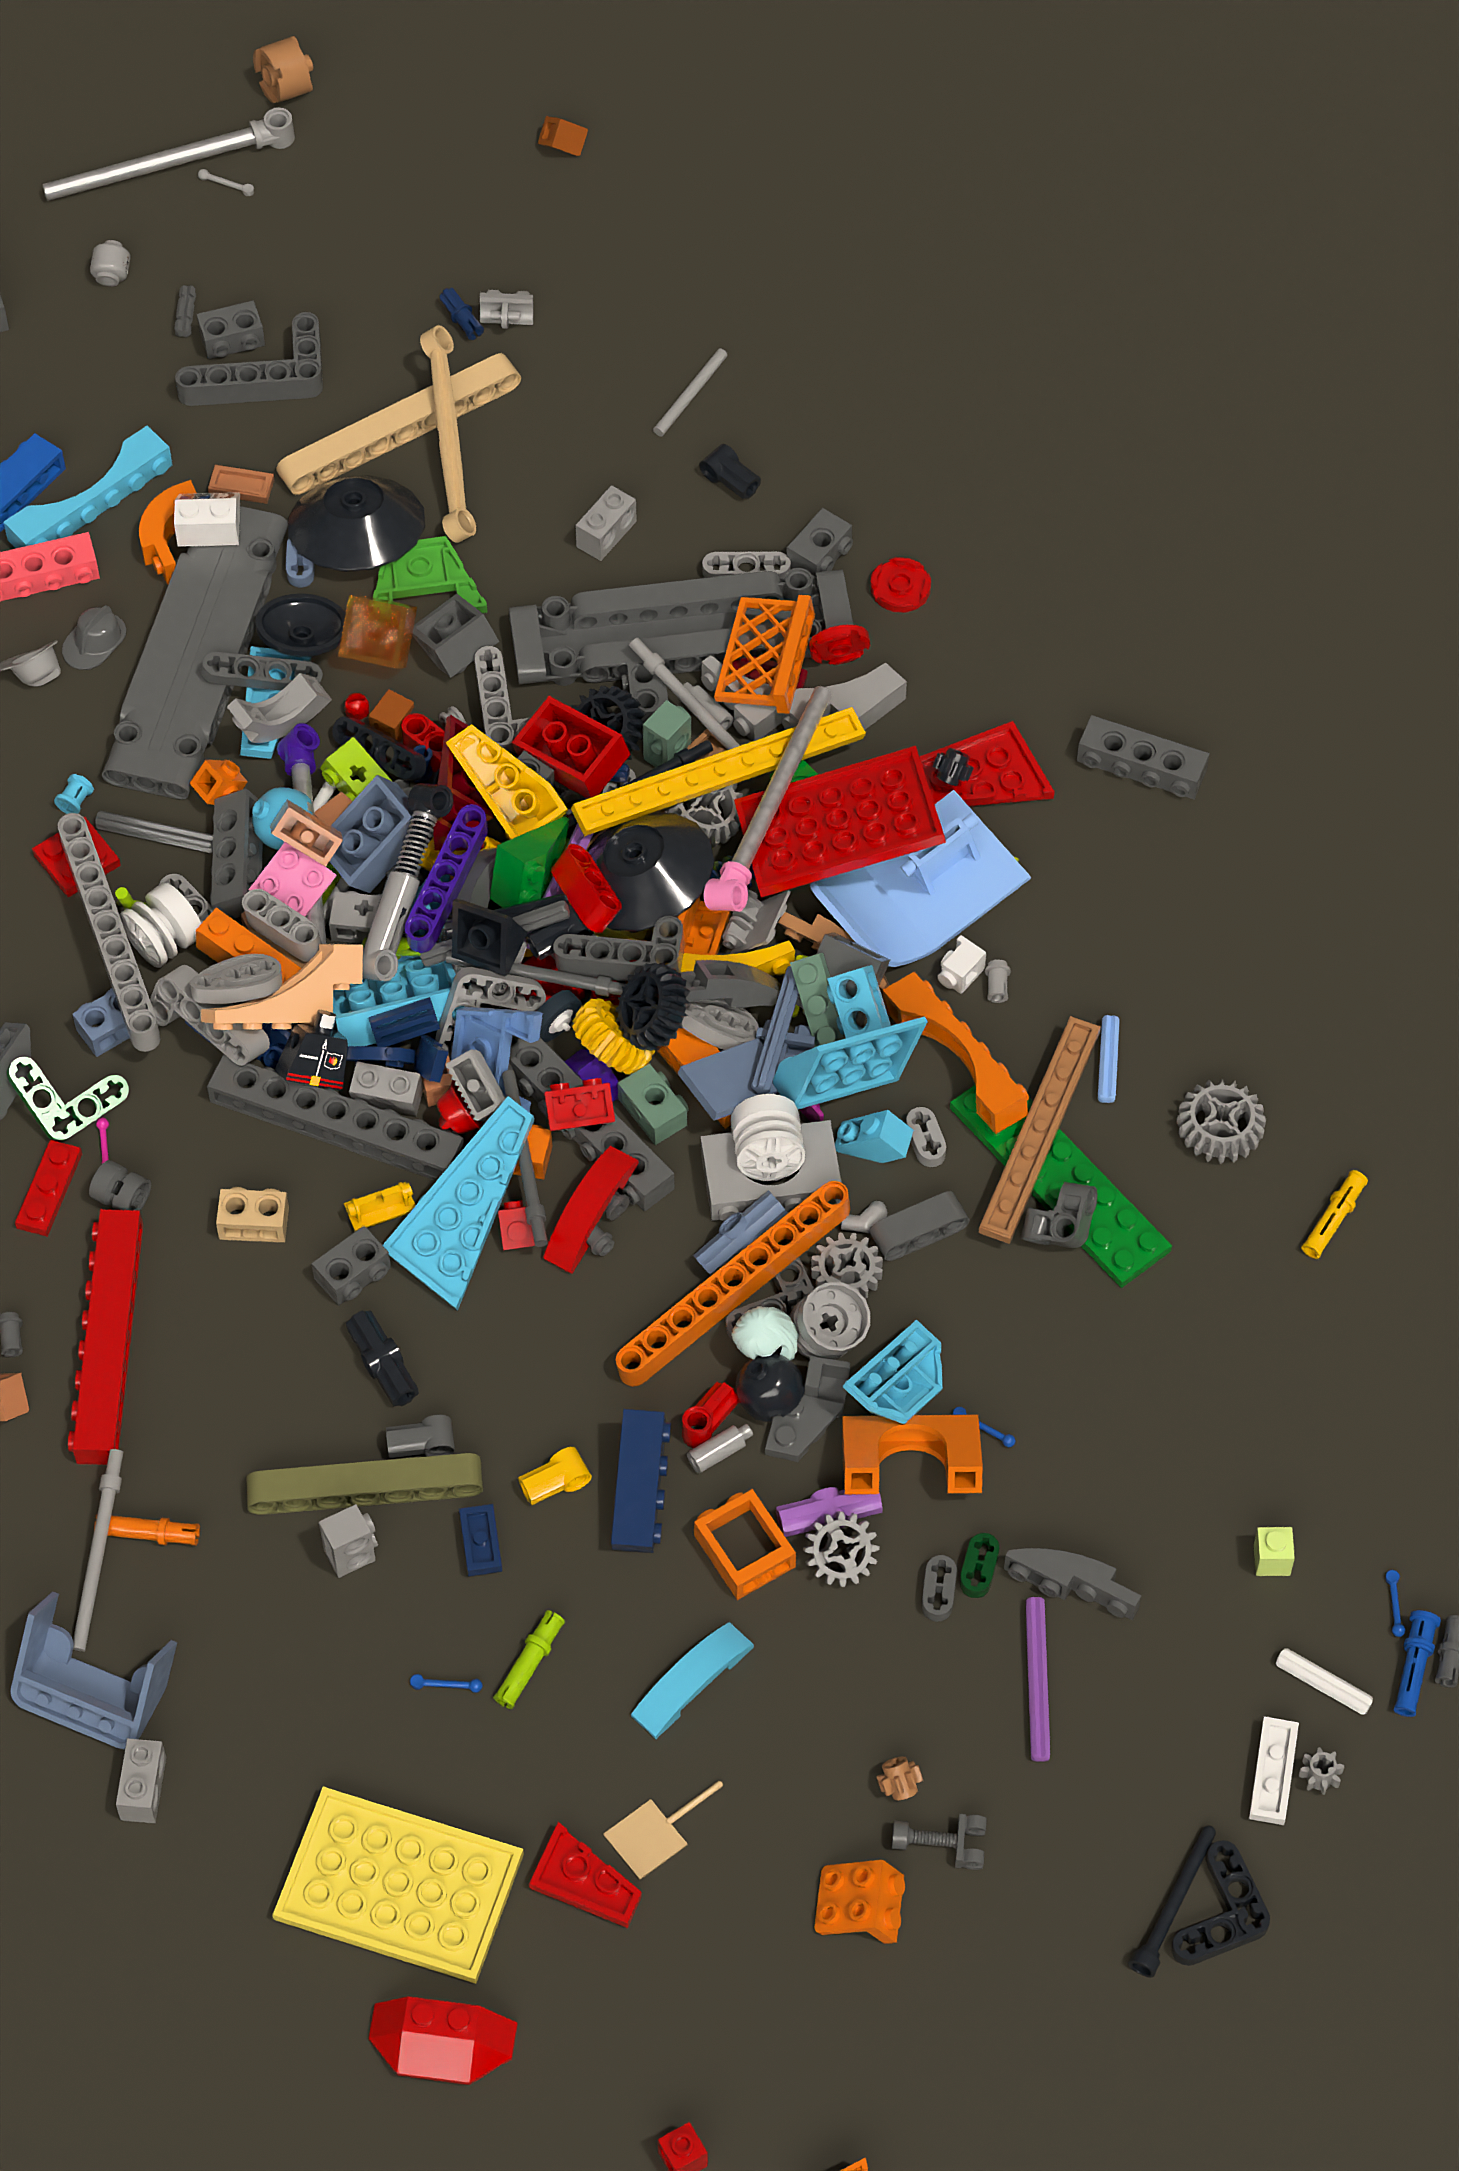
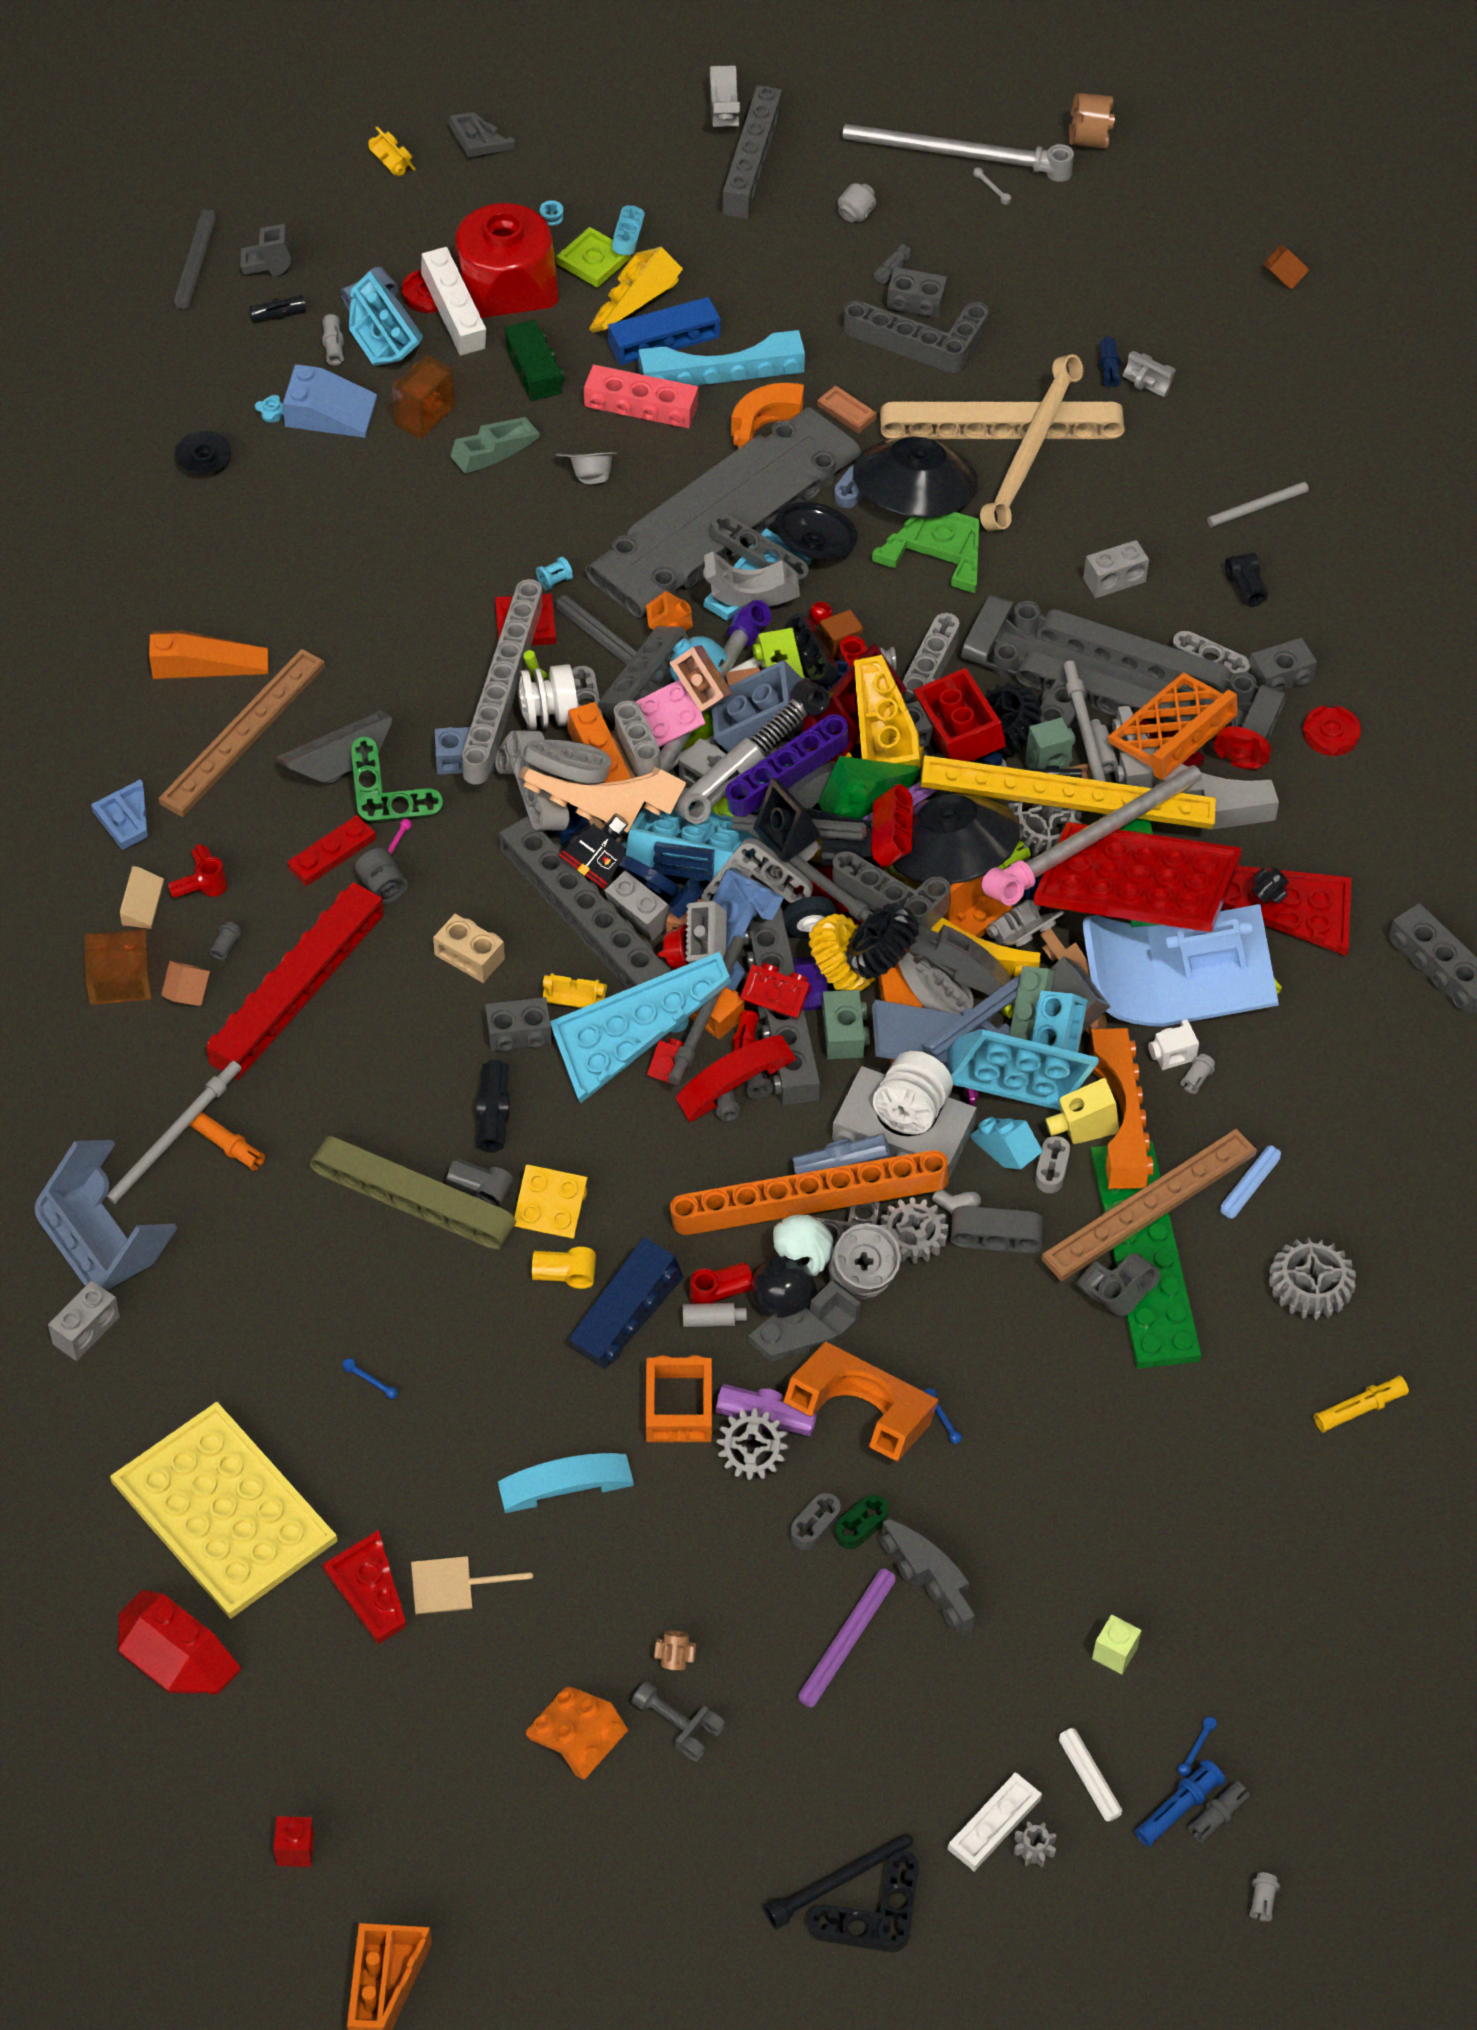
camera: 30 degrees right, 5 degrees down
dark grey piece [62,605,127,670] -> none
white slope [174,492,240,547] -> none
light grey brick [319,1504,378,1578] -> none
clear orange brick [338,594,417,669] -> none
dark grey slope [408,594,500,678] -> none
dark blue plate [459,1504,502,1576] -> none
lime pin [493,1610,565,1709] -> none
medium azure wedge [842,1320,943,1424] -> none
none -> yellow hinge [514,1165,588,1239]
none -> red pin [732,1010,759,1051]
none -> light yellow torso [1045,1078,1119,1144]

